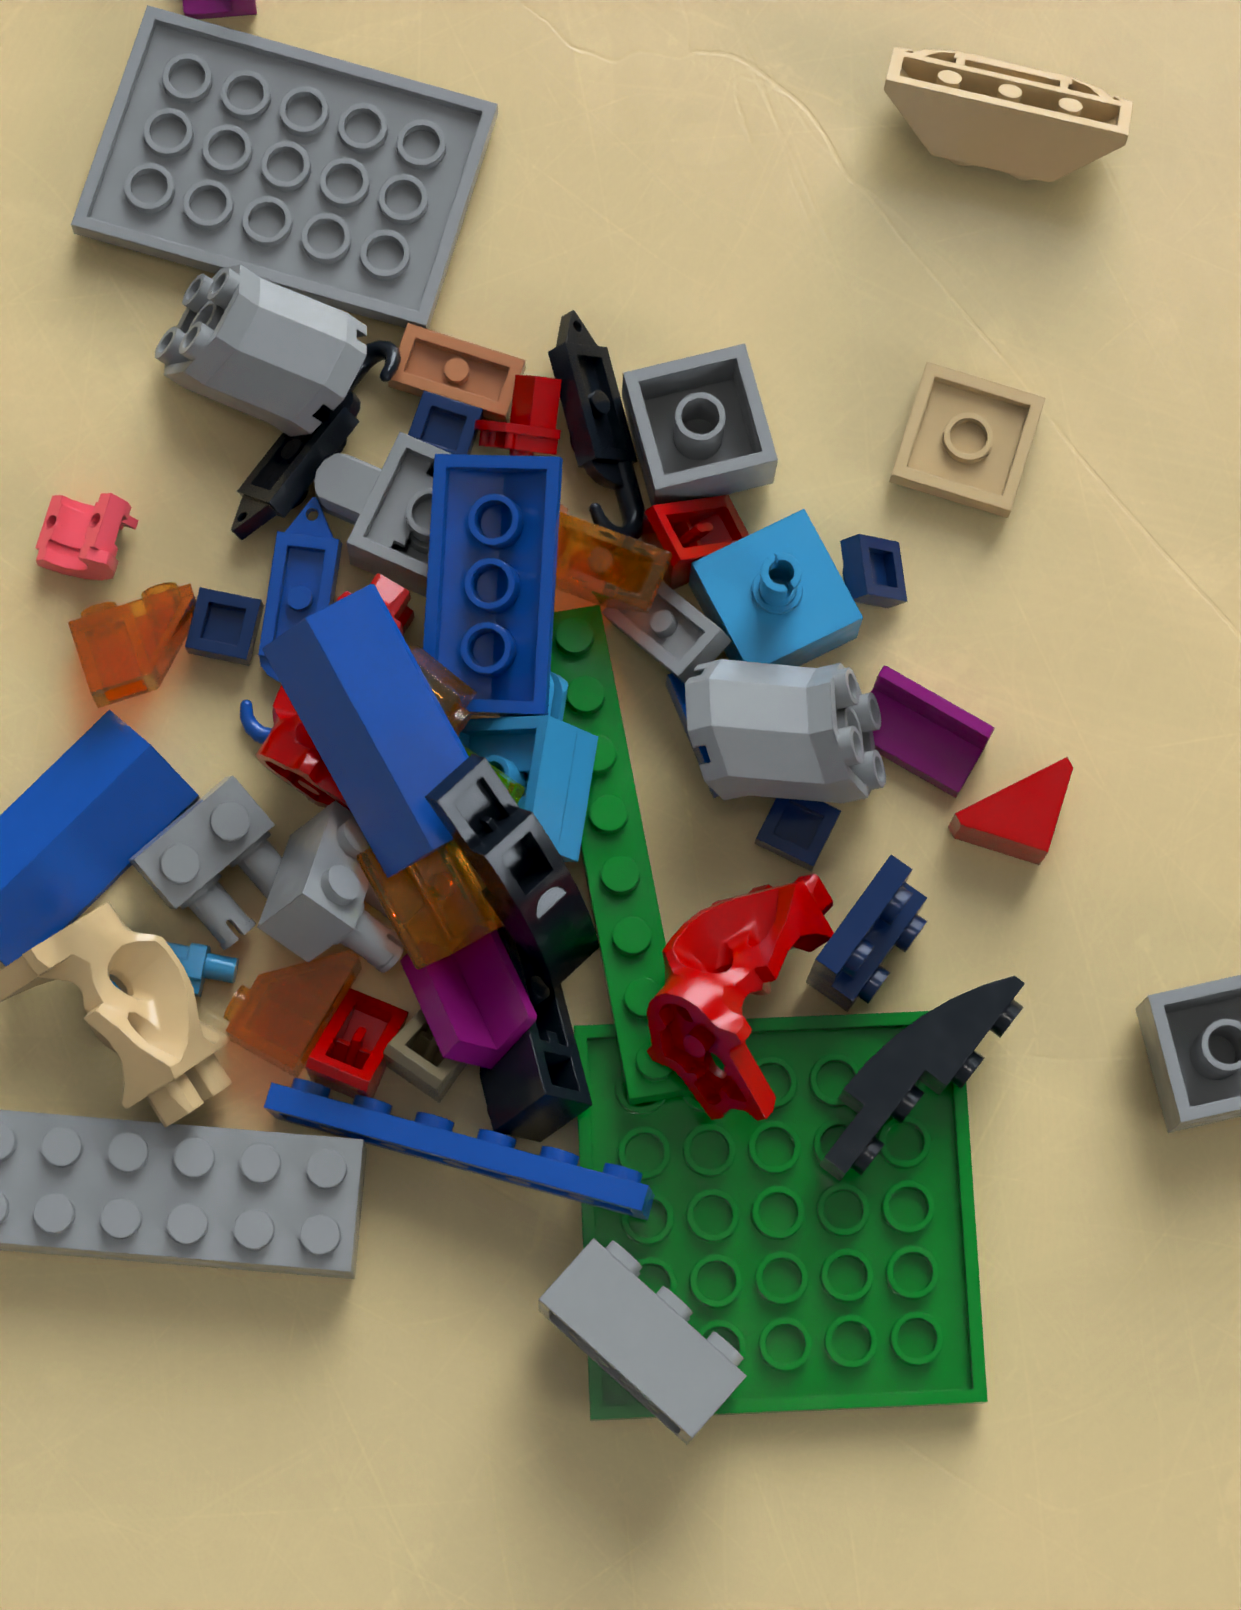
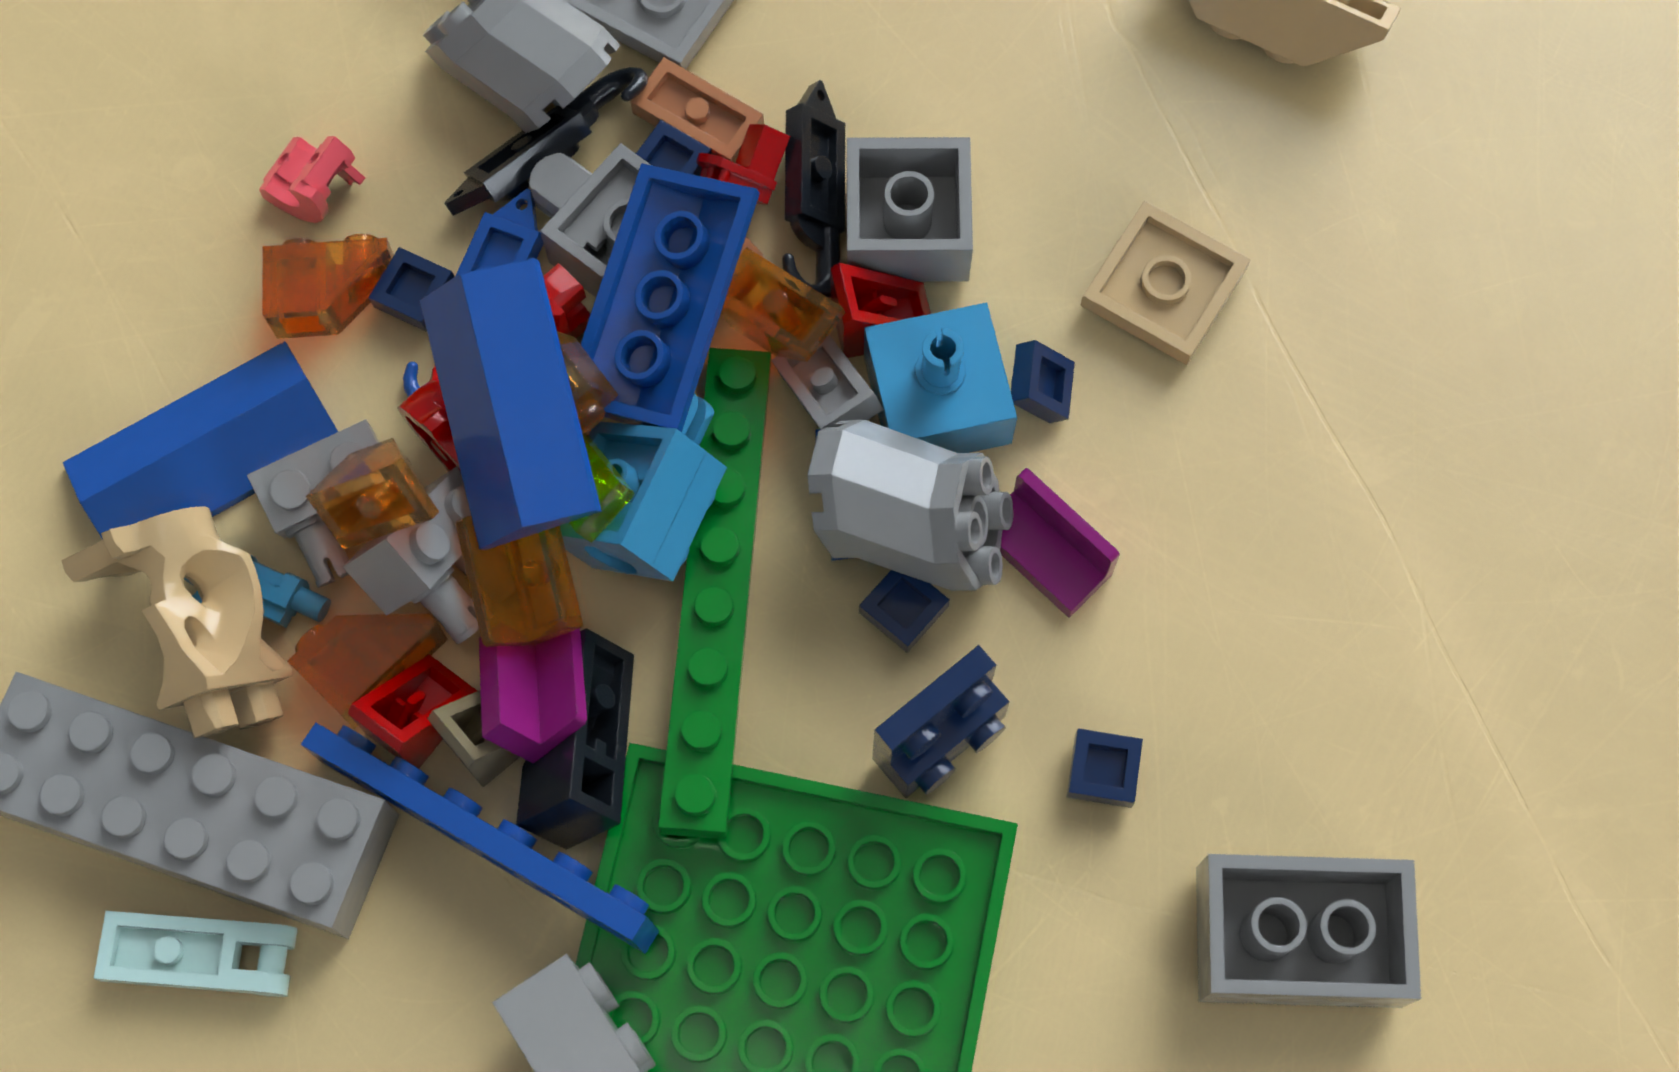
camera: 20 degrees right, 5 degrees down
black slope [425,754,599,990] -> none
red hips [647,873,834,1121] -> none
black slope [819,976,1025,1181] -> none
red slope [948,757,1073,865] -> none
none -> light aqua plate [94,911,297,997]
none -> clear orange slope [306,438,439,549]
none -> dark blue plate [1067,728,1143,808]

